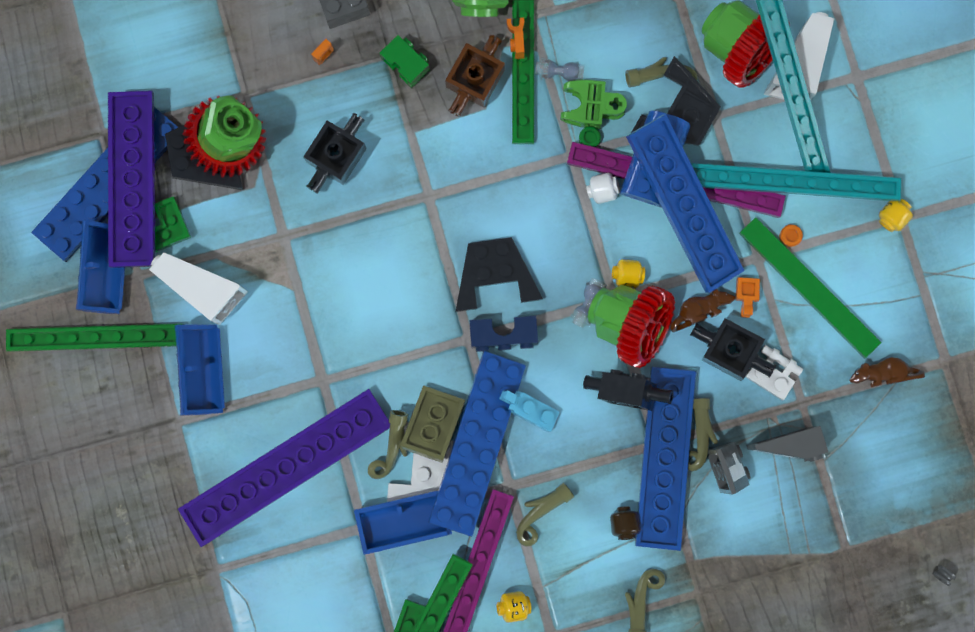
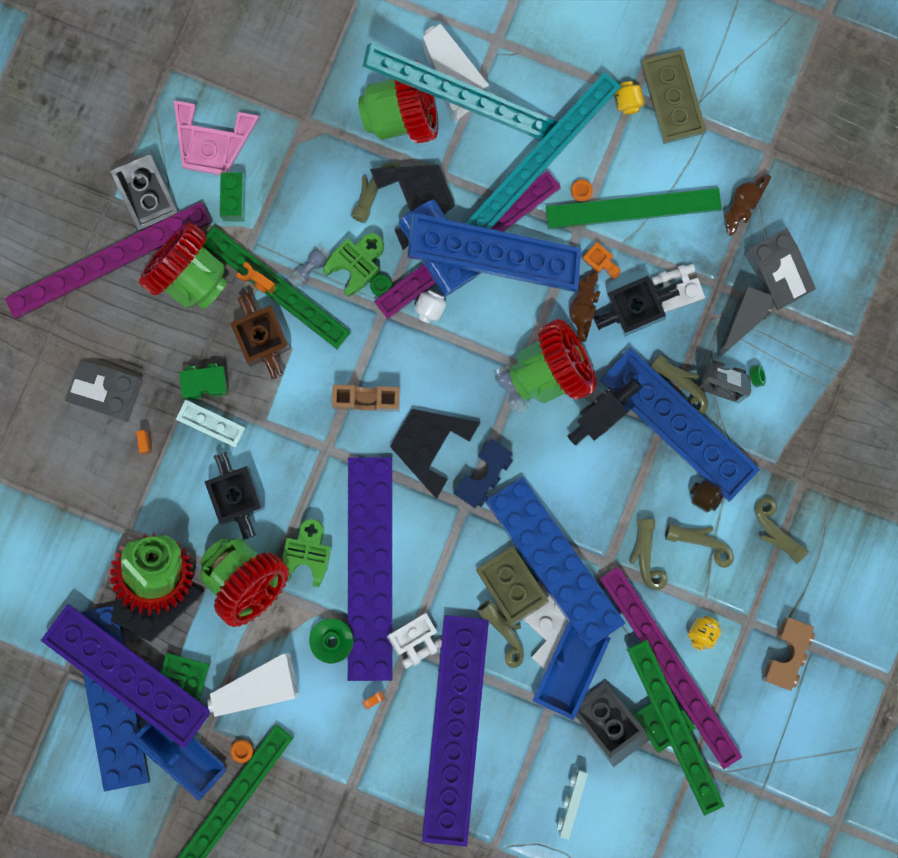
camera: 50 degrees left, 0 degrees up
blue container [175,325,225,416] -> none
medium azure hinge [499,390,559,432] -> none
yellow head [612,259,645,289] -> none
none -> light aqua plate [176,400,246,448]
none -> red piece [200,539,289,627]
none -> orange tile [230,740,254,763]
none -> bright green piece [282,519,332,588]
none -> green dish [309,618,354,664]
none -> medium nougat arch [332,385,400,412]
none -> dark purple plate [347,457,393,681]
none -> orange tile [362,691,385,709]
none -> white plate [387,613,442,669]
none -> light aqua plate [556,769,588,840]
none -> dark grey slope [576,681,649,767]
none -> olive plate [641,49,706,144]
none -> olive plant [665,523,734,568]
none -> dark grey slope [744,228,816,311]
none -> green tile [750,364,766,387]

